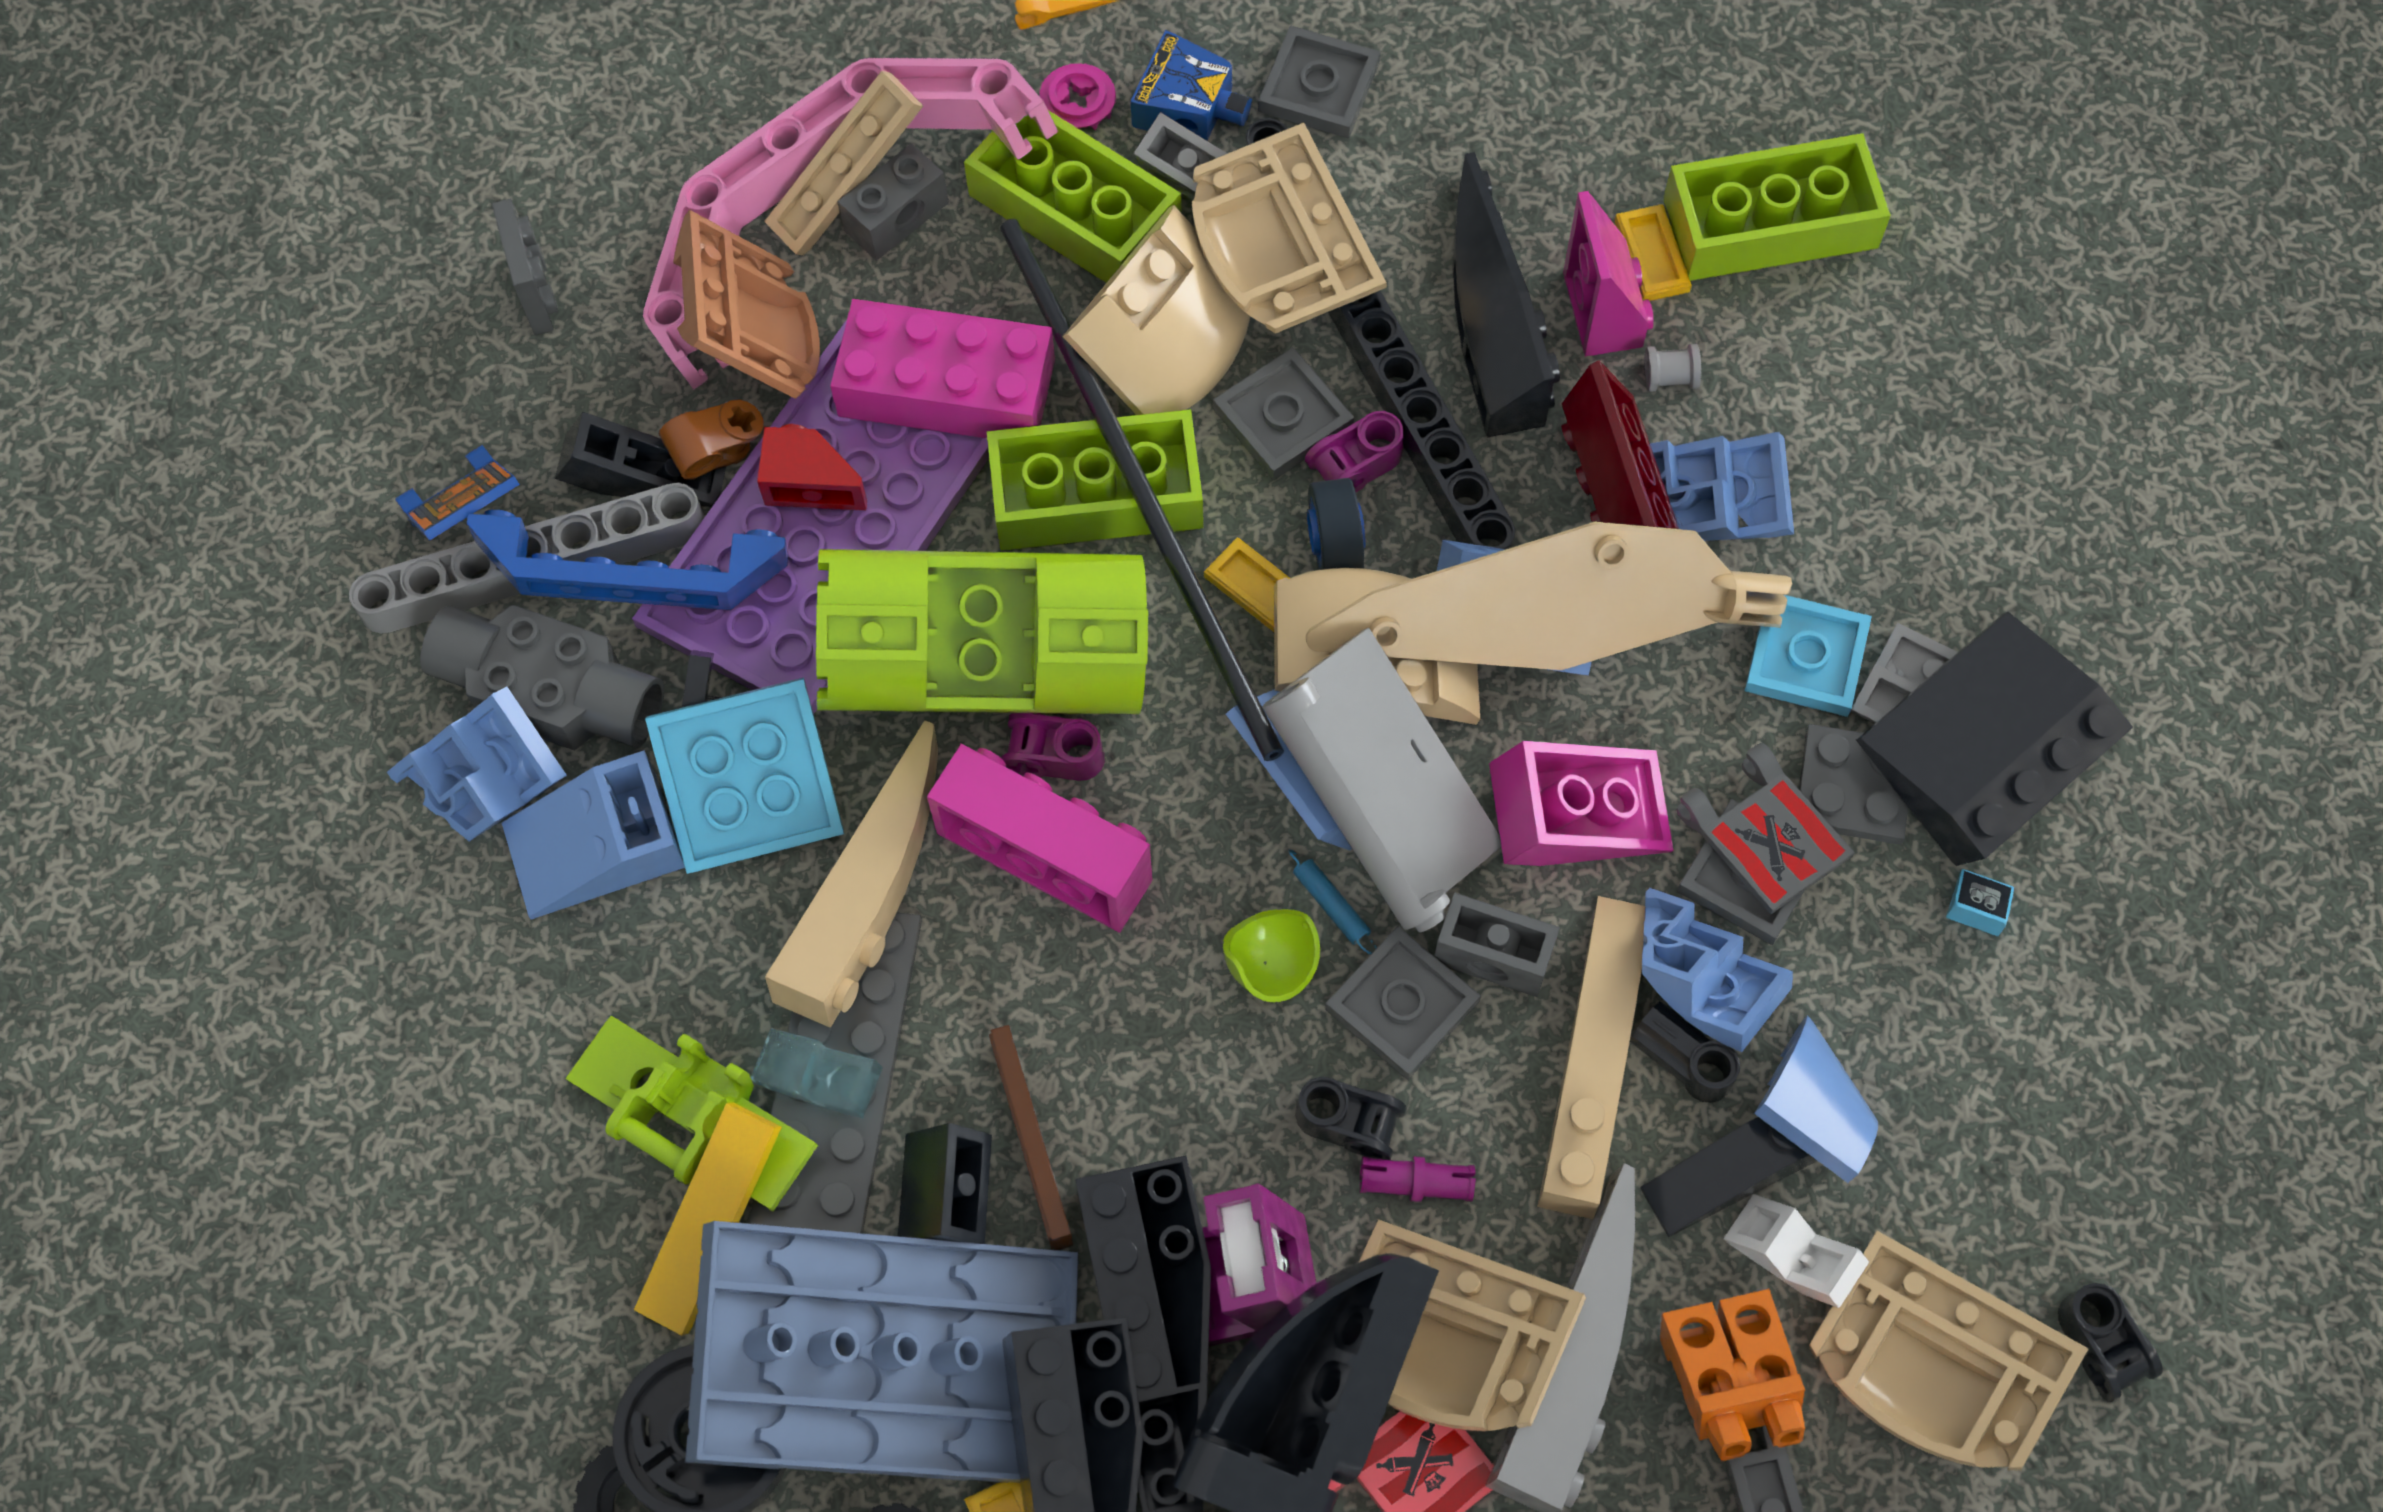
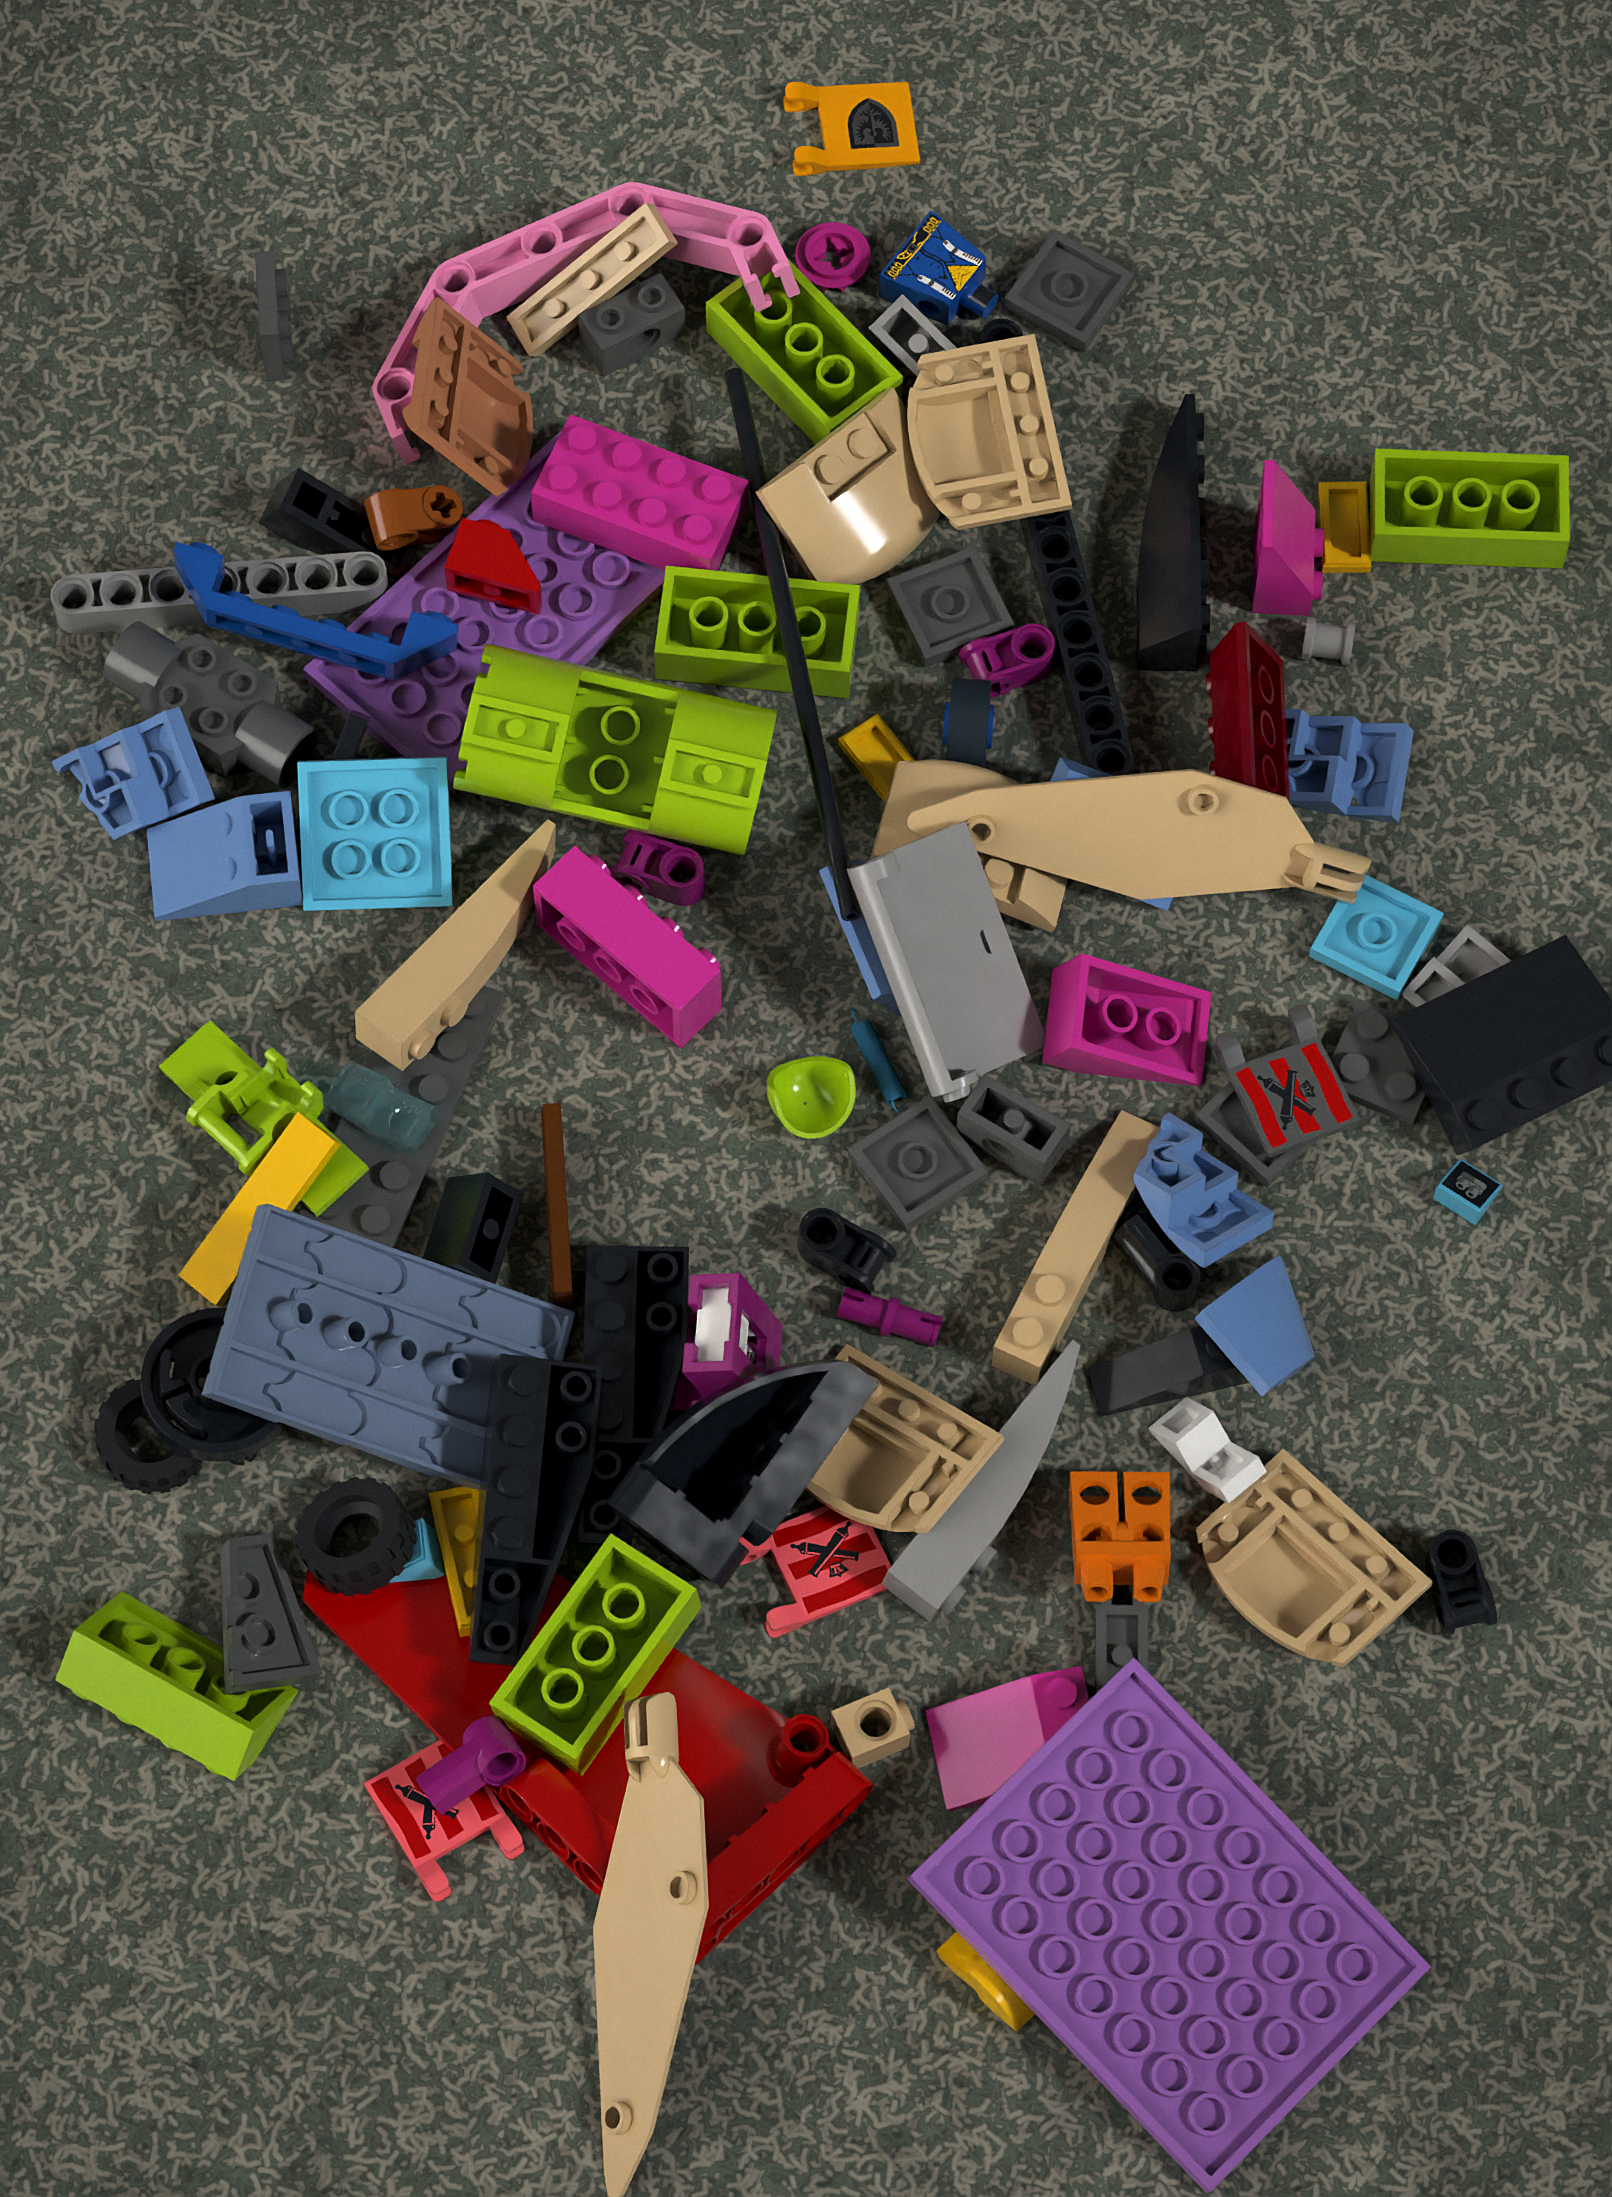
camera: 10 degrees right, 0 degrees up
flag [395,445,520,541] -> none

